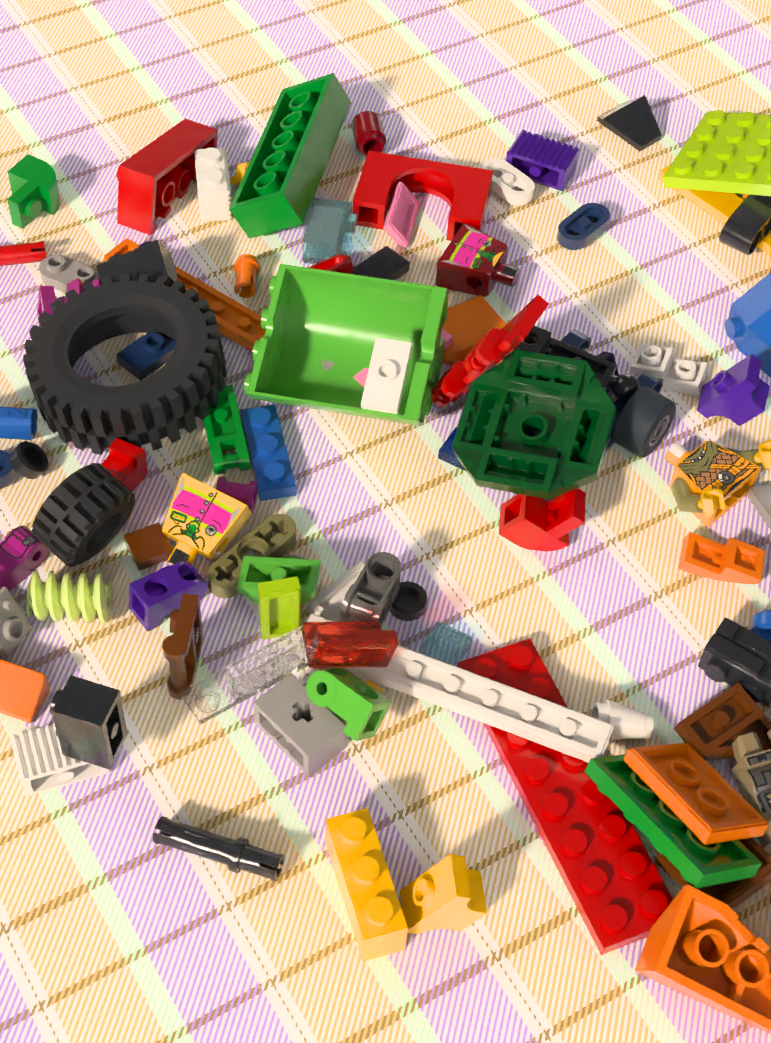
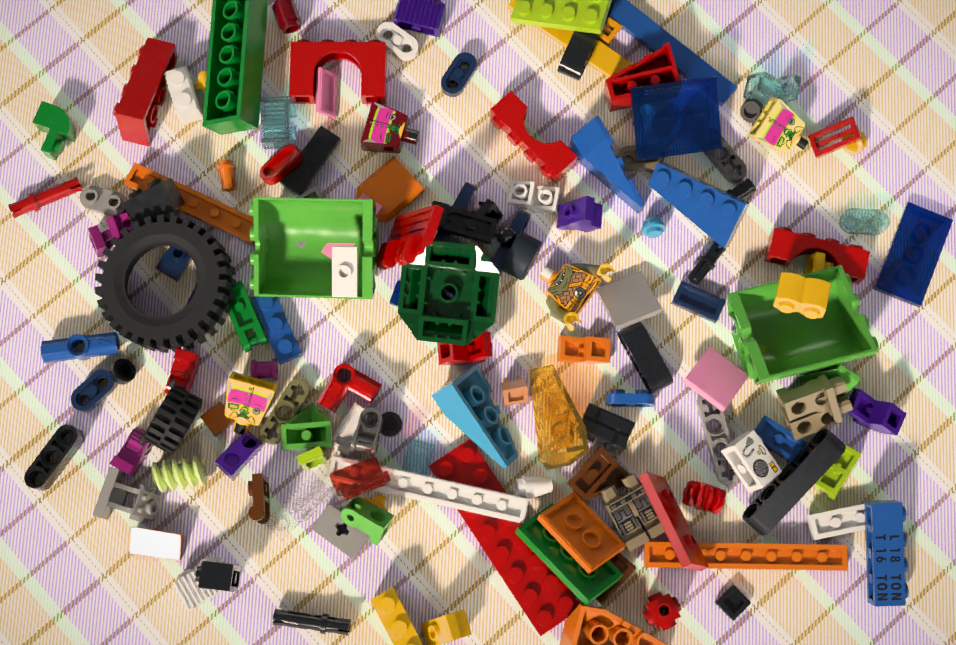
camera: 10 degrees left, 25 degrees up
none -> red piece [317,364,382,413]
none -> dark azure wedge [432,364,519,469]
none -> red arch [490,91,578,183]
none -> nougat tile [501,375,529,406]
none -> clear yellow wedge [529,364,589,470]

